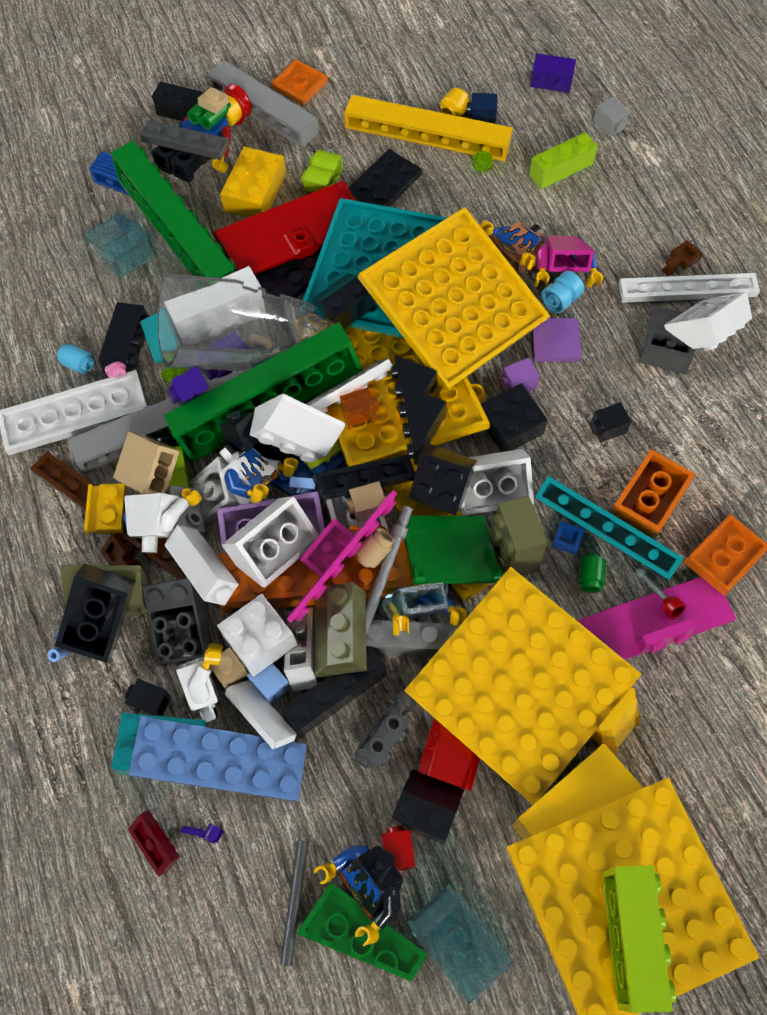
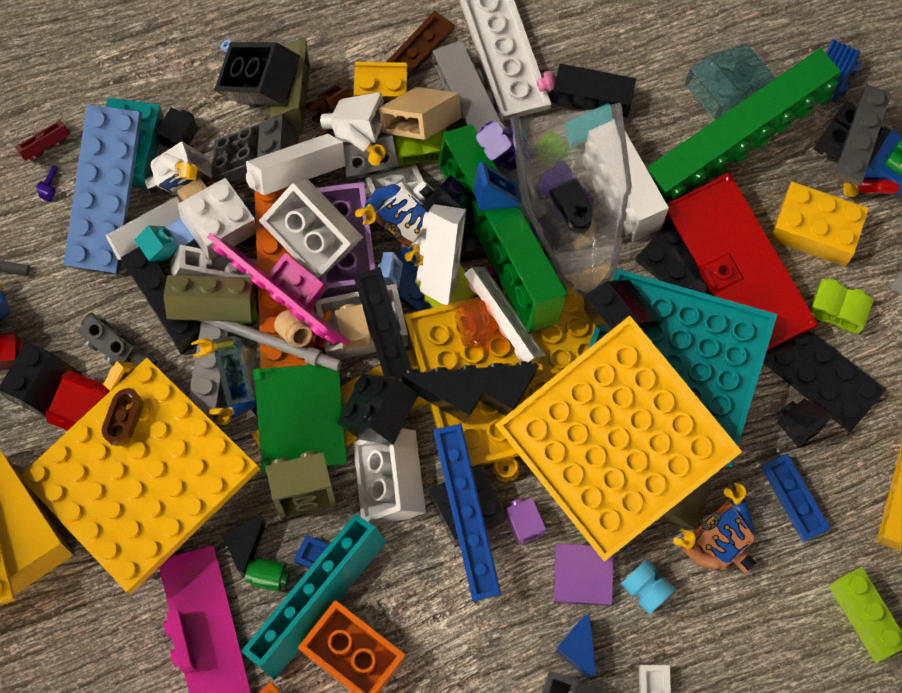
camera: 90 degrees right, 5 degrees up
medium azure brick [57,344,94,374] -> none
clear neon green plate [472,151,494,172] -> none
dark pink torso [534,235,603,288] -> none
black brick [590,402,632,442] -> none
yellow slope [590,688,641,755] -> none
red hinge [635,568,686,619] -> none
none -> reddish brown plate [102,388,143,446]
none -> yellow plate [103,361,138,391]
none -> teal plate [134,225,179,261]
none -> black slope [221,516,266,577]
none -> blue tile [433,423,501,602]
none -> blue slope [474,162,521,211]
none -> black piece [549,178,593,233]
none -> blue slope [555,615,596,679]
none -> blue plate [761,453,830,543]
none -> black slope [777,398,833,448]

